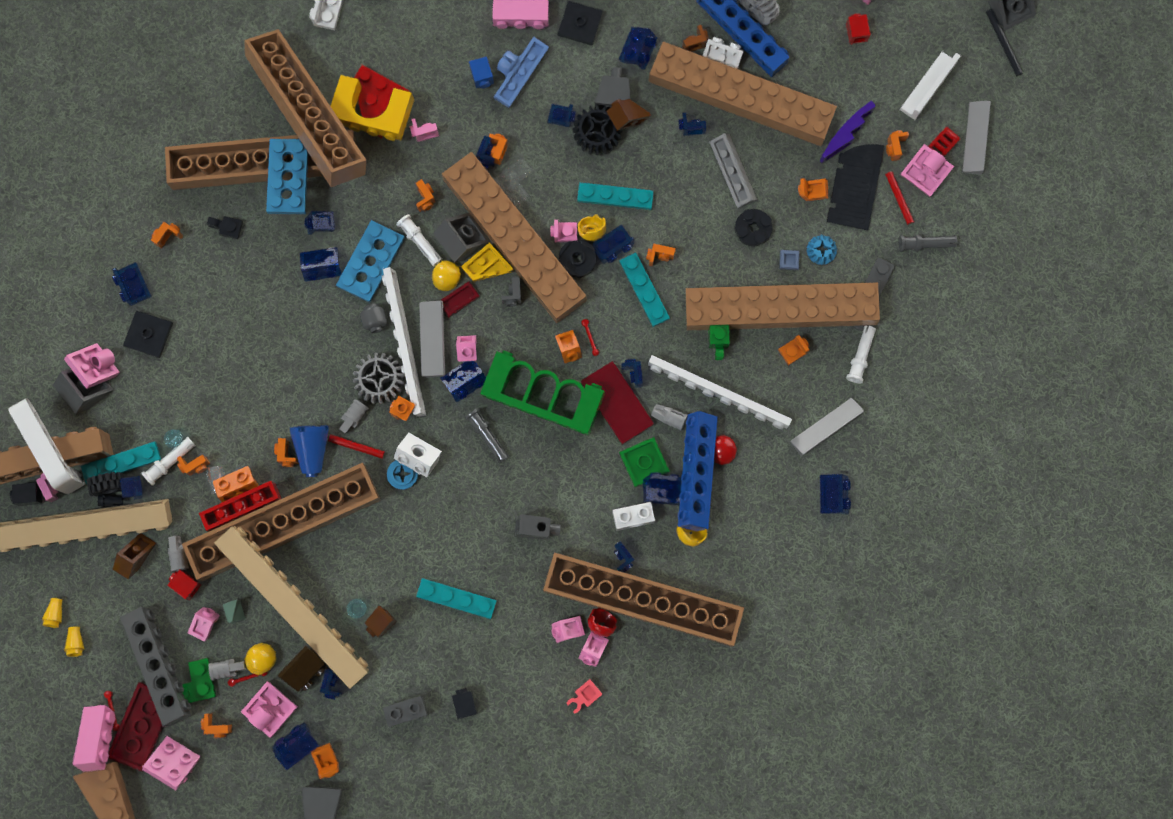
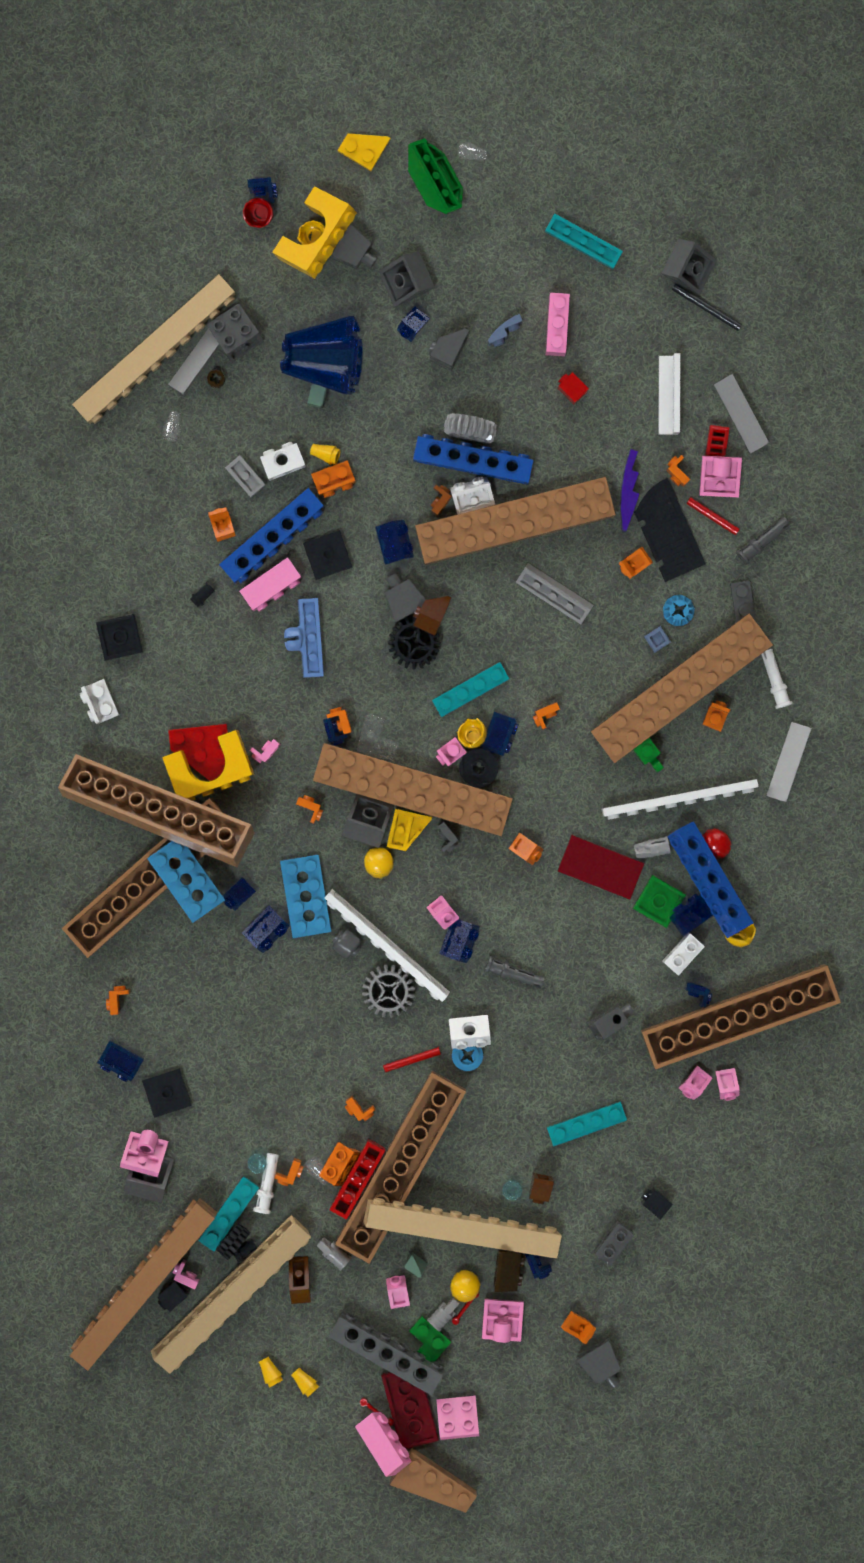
camera: 40 degrees left, 10 degrees up
white beam [8,398,86,494] -> none
clear blue bracket [120,476,143,500] -> none
red brick [167,569,202,600] -> none
orange bracket [201,713,232,738] -> none
black plate [207,216,243,239] -> none
clear blue bracket [272,722,319,770] -> none
blue cone [290,425,329,477] -> none
light grey hinge [339,399,369,433] -> none
orange bracket [389,396,415,421] -> none
white pin [396,214,443,267] -> none
light grey slope [419,301,445,378] -> none
dark red tile [440,281,480,318] -> none
blue brick [469,56,494,89] -> none
green fence [480,350,605,436] -> none
clear blue bracket [548,104,576,127] -> none
coral plate [566,679,602,713] -> none
red hinge [581,319,599,356] -> none
red hair [588,608,617,637] -> none
teal plate [619,253,670,327] -> none
clear blue bracket [621,359,643,388] -> none
clear blue bracket [678,112,706,136] -> none
black plate [735,209,773,247] -> none
clear blue bracket [820,474,851,515] -> none

